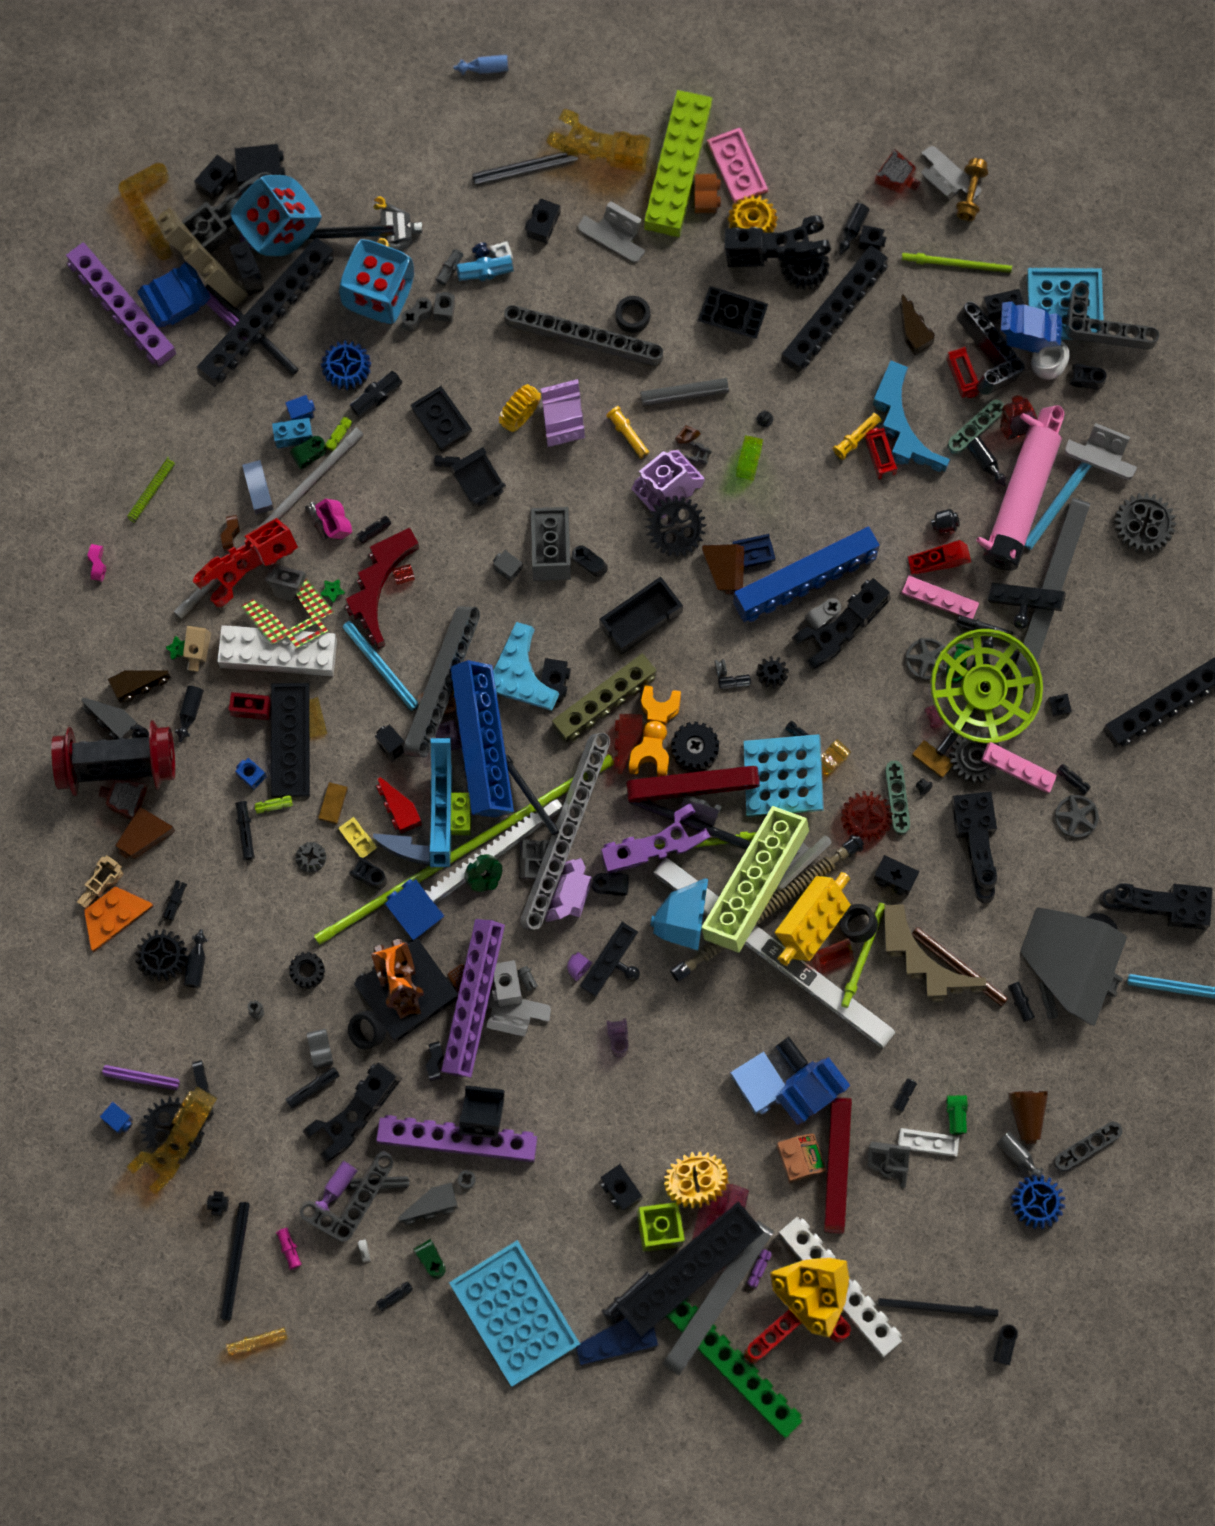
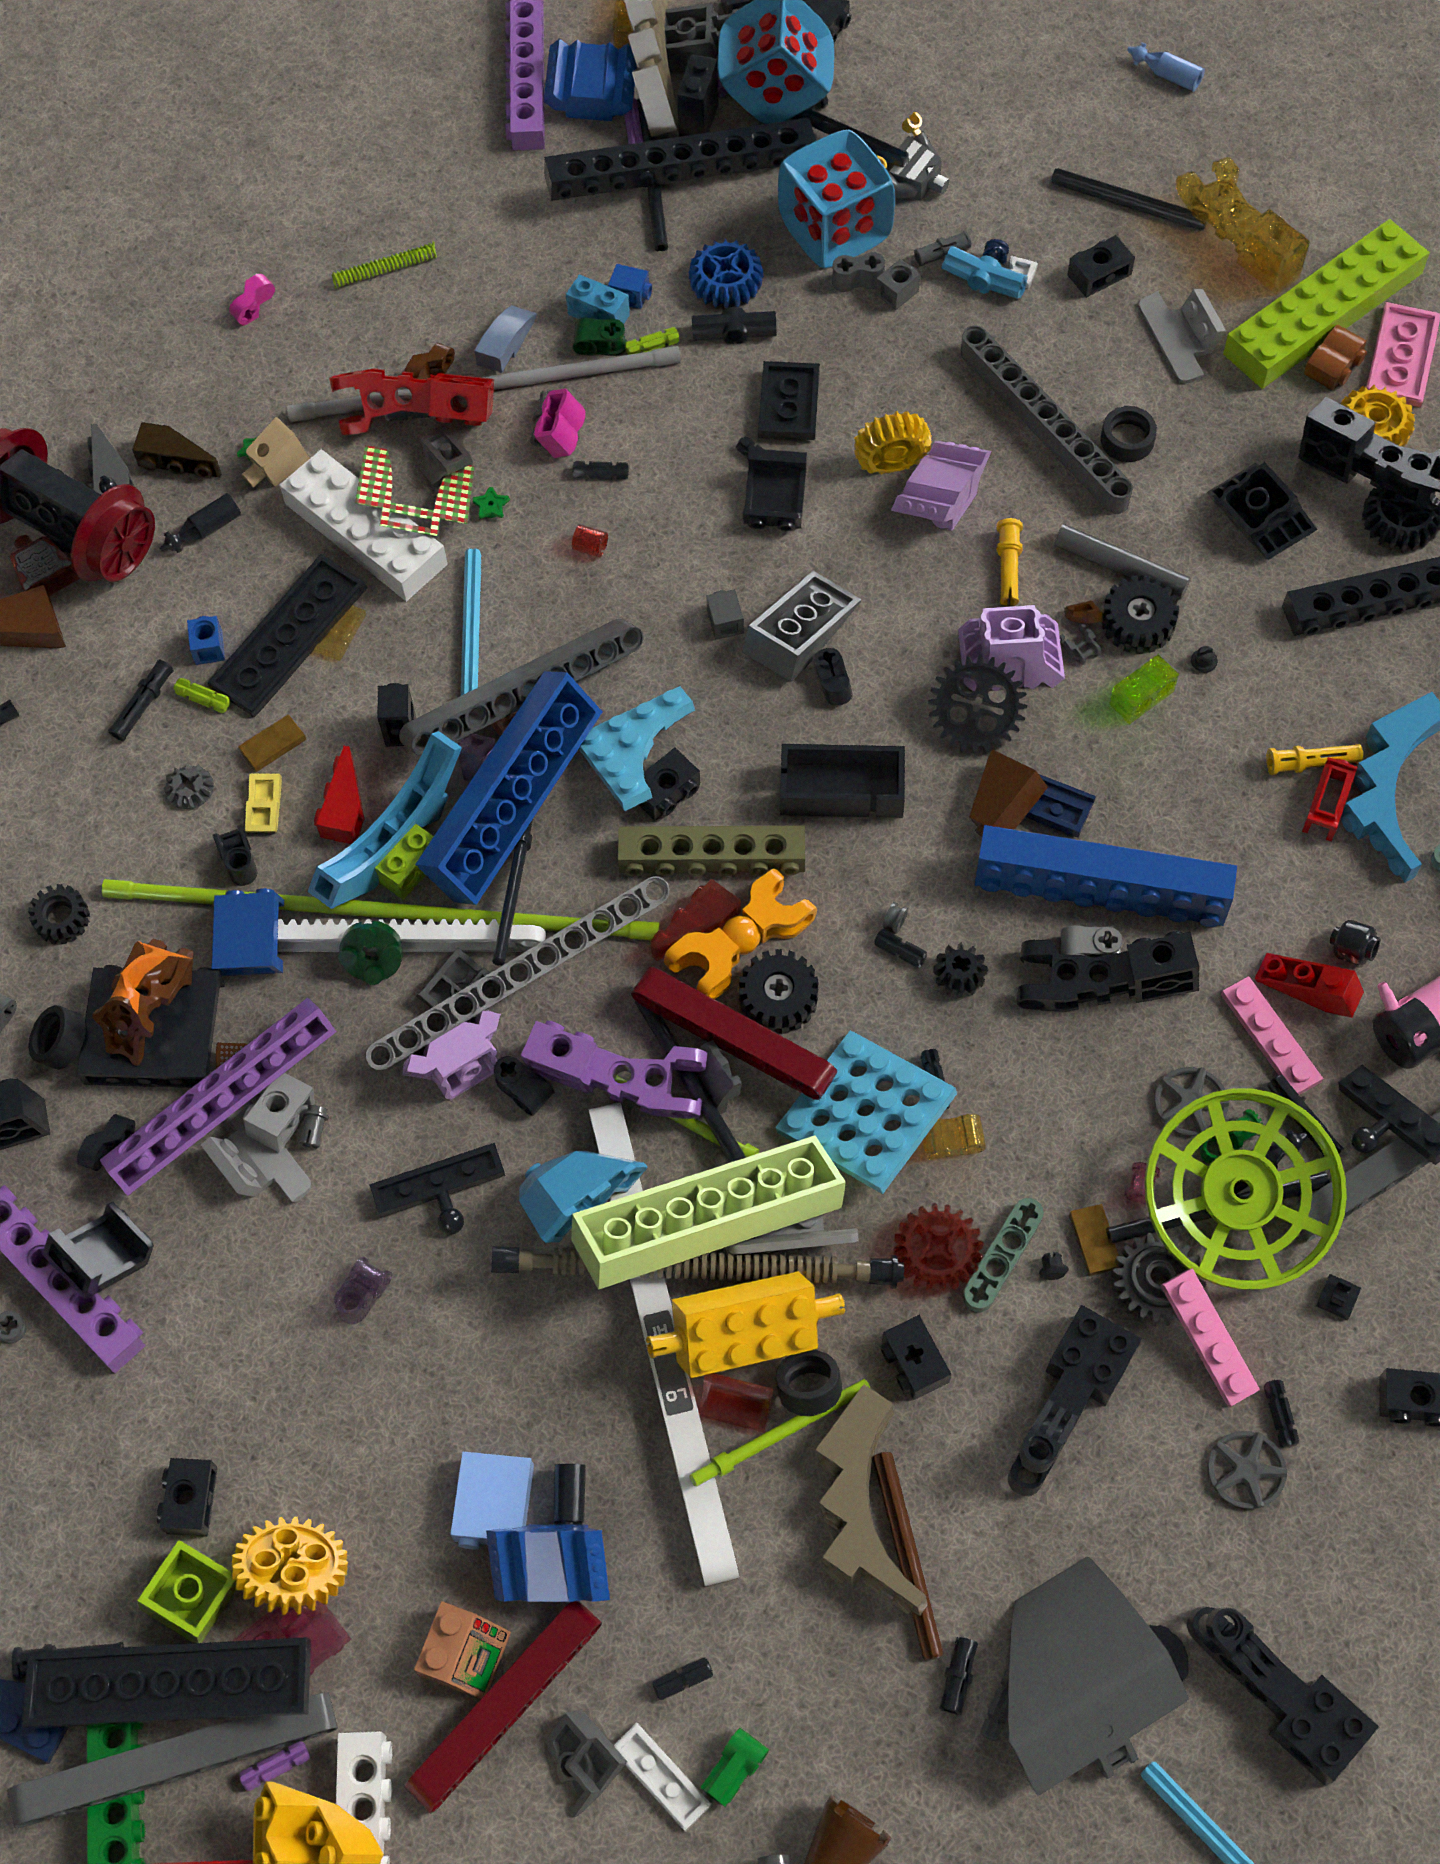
camera: 40 degrees right, 10 degrees down
dark red brick [228,692,271,720] -> none
dark red arch [344,527,419,649] -> none
sand blue slope [373,834,430,865] -> none
medium lavender piece [567,952,592,981] -> none
none -> black bush [1101,576,1179,654]

